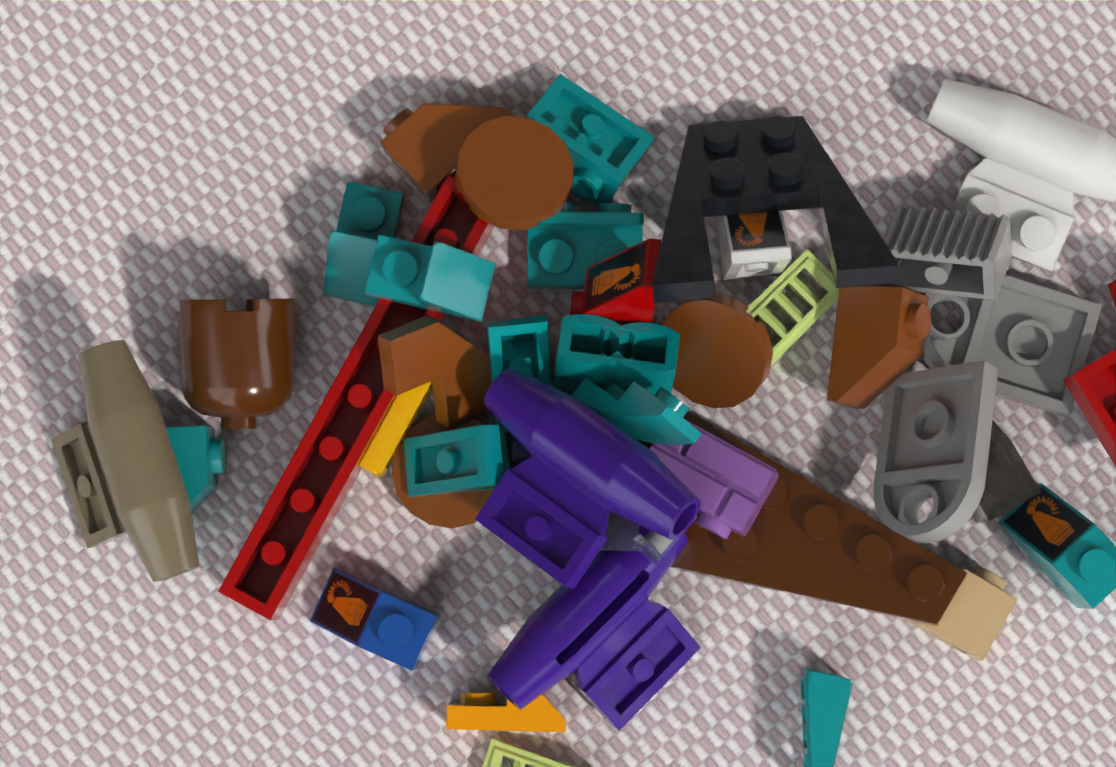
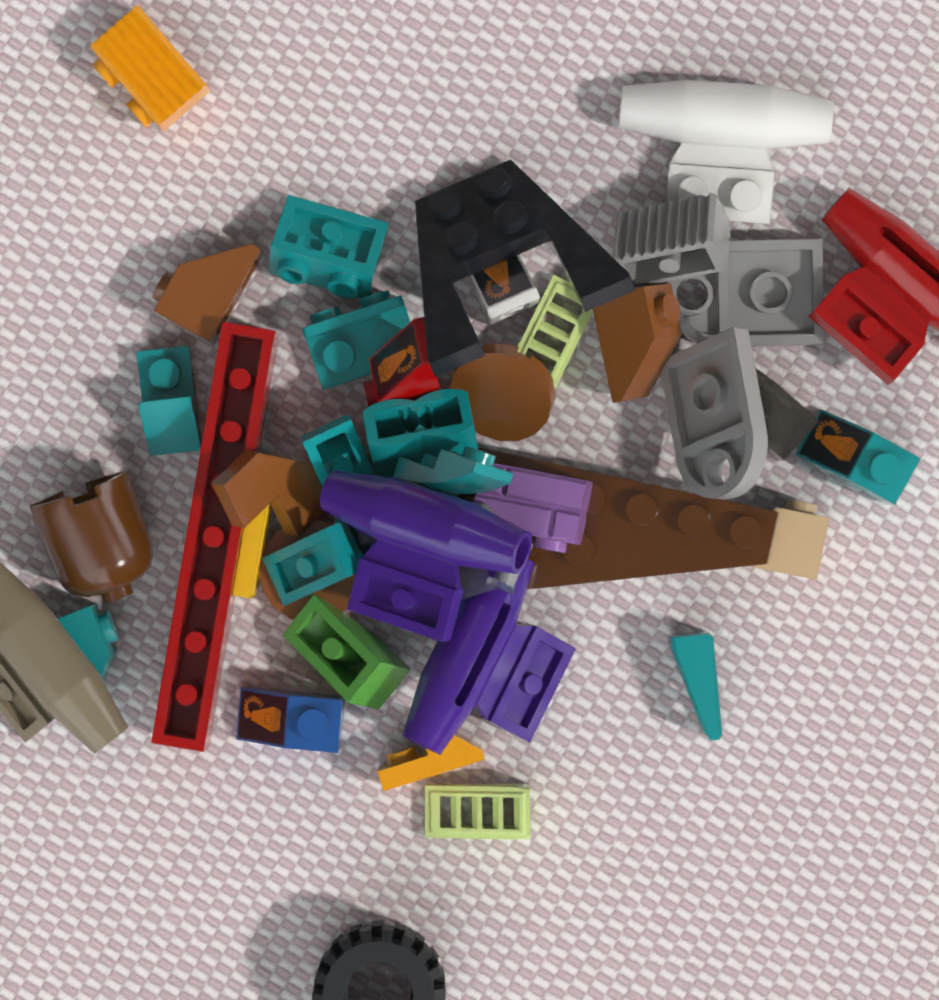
camera: 15 degrees left, 5 degrees up
teal slope [365,234,495,322] -> none
dark orange tile [455,116,573,230] -> none
none -> bright green slope [282,595,411,709]

